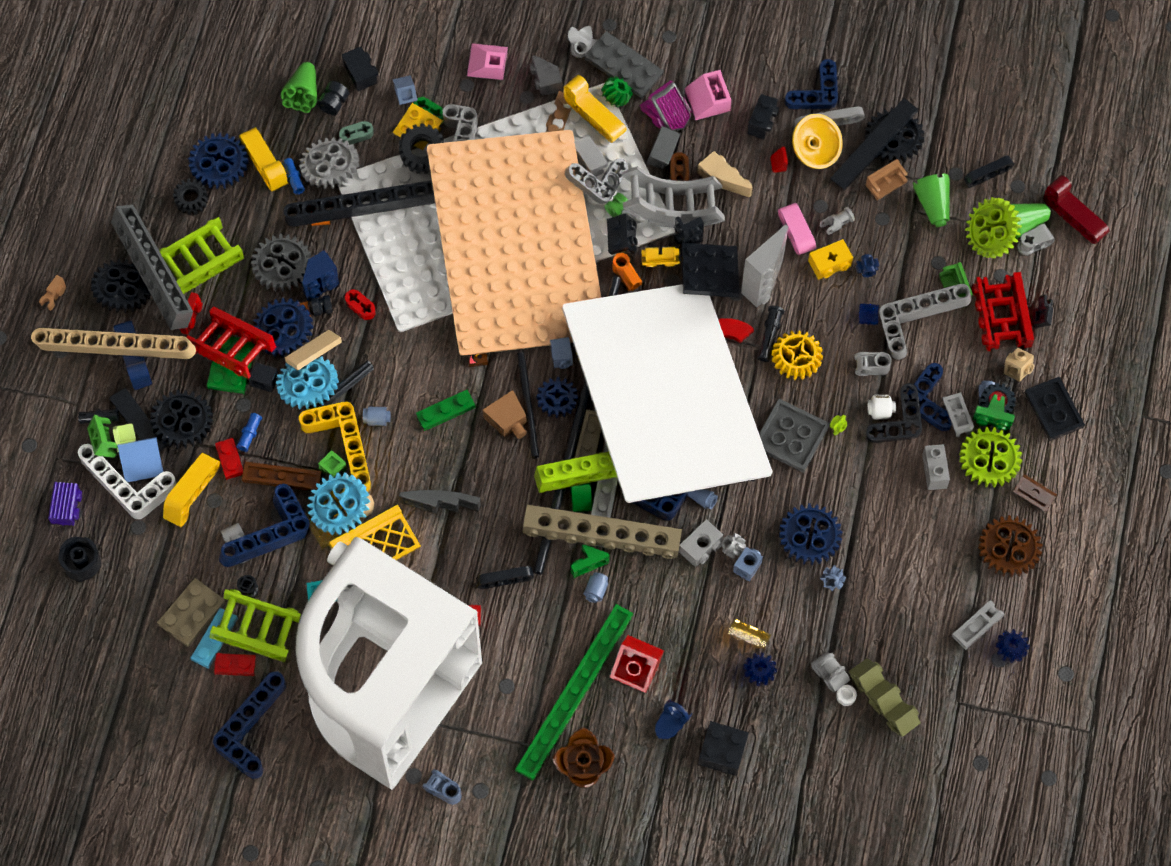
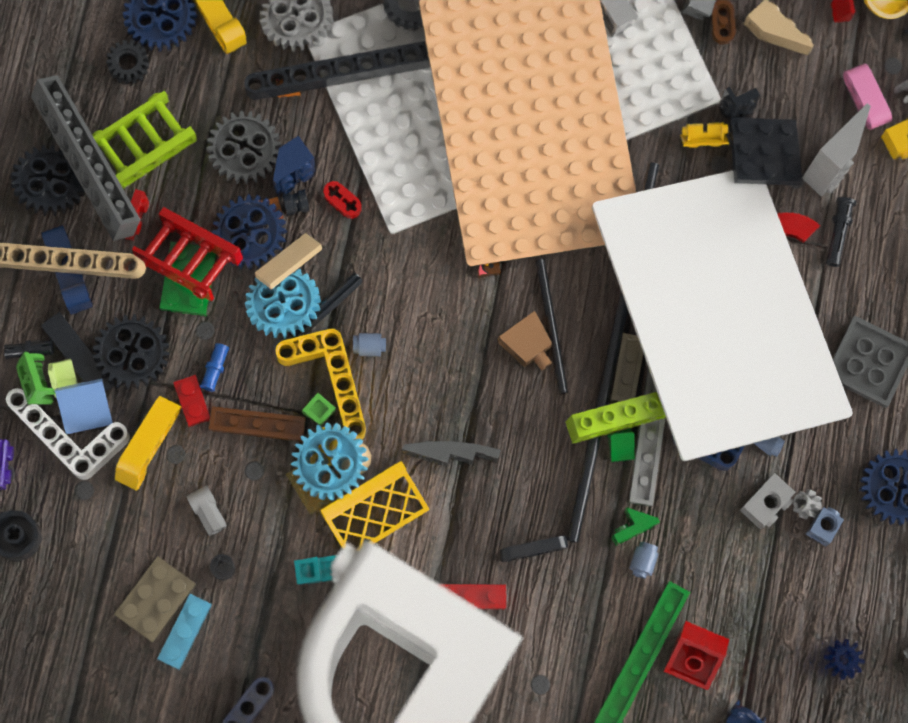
camera: 10 degrees left, 10 degrees up
lime fence [209,589,301,663] -> none
red plate [214,653,256,676] -> none
dark blue beam [219,484,309,567] -> none
black brick [249,362,278,393] -> none
blue pin [282,158,305,194] -> none
green plate [416,390,476,431] -> none
dark tan brick [523,505,682,559] -> none
dark blue gear [537,377,578,418] -> none
sand blue brick [550,337,573,369] -> none
dark grey beam [565,158,628,204] -> none
bright green wheel [604,193,628,217] -> none
black bracket [607,213,638,255] -> none
orange piece [612,253,642,291] -> none
light grey fence [622,166,725,228] -> none
clear yellow plate [728,619,771,649] -> none
yellow gear [771,330,823,380] -> none

